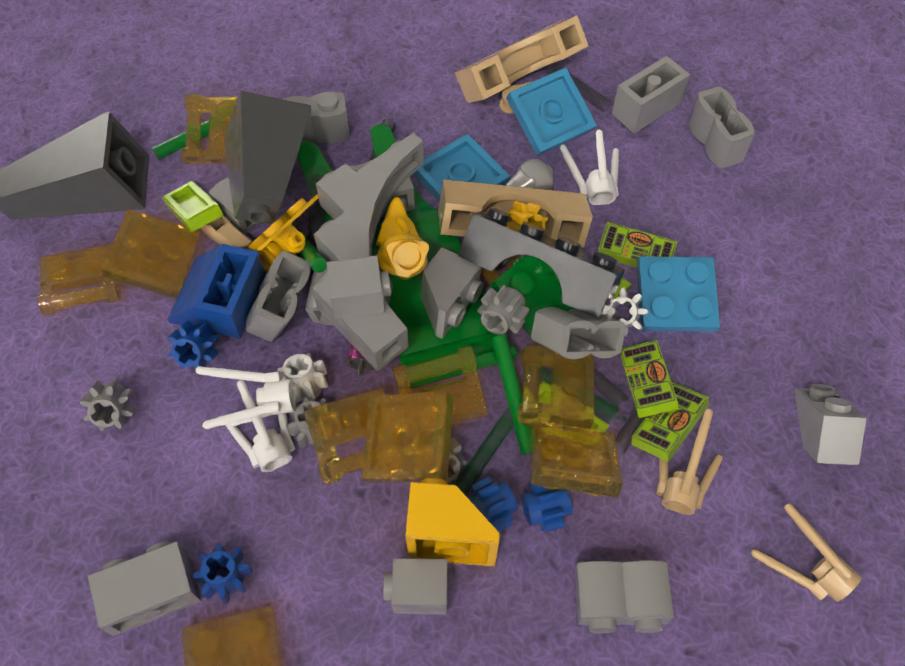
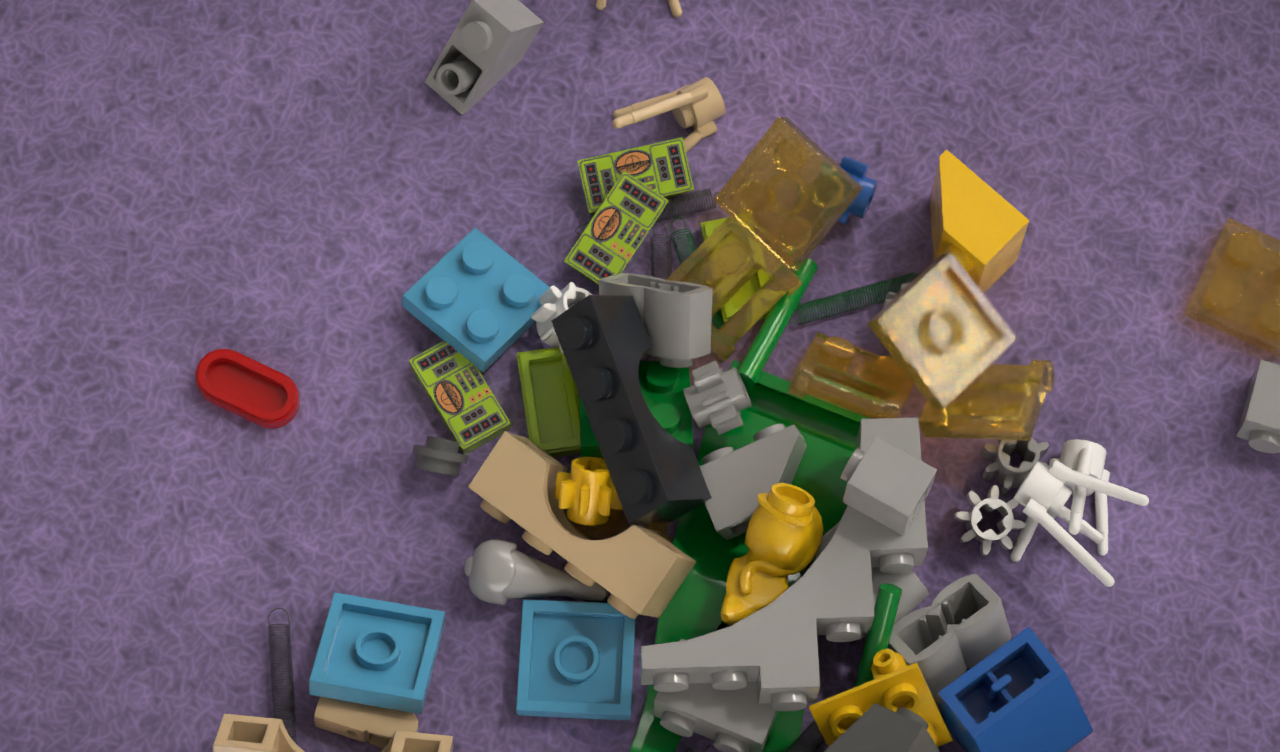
camera: 140 degrees left, 10 degrees up
light grey gear [80,378,136,431] -> none
blue gear [167,320,219,369] -> none
blue gear [192,543,253,604] -> none
light grey brick [383,558,447,615] -> none
blue gear [468,476,518,532] -> none
white plant [560,130,619,205] -> none
light grey brick [574,560,674,633] -> none
light grey brick [612,56,690,134] -> none
light grey brick [689,86,755,169] -> none
none -> red tile [195,349,300,428]
none -> dark grey plate [412,436,468,476]

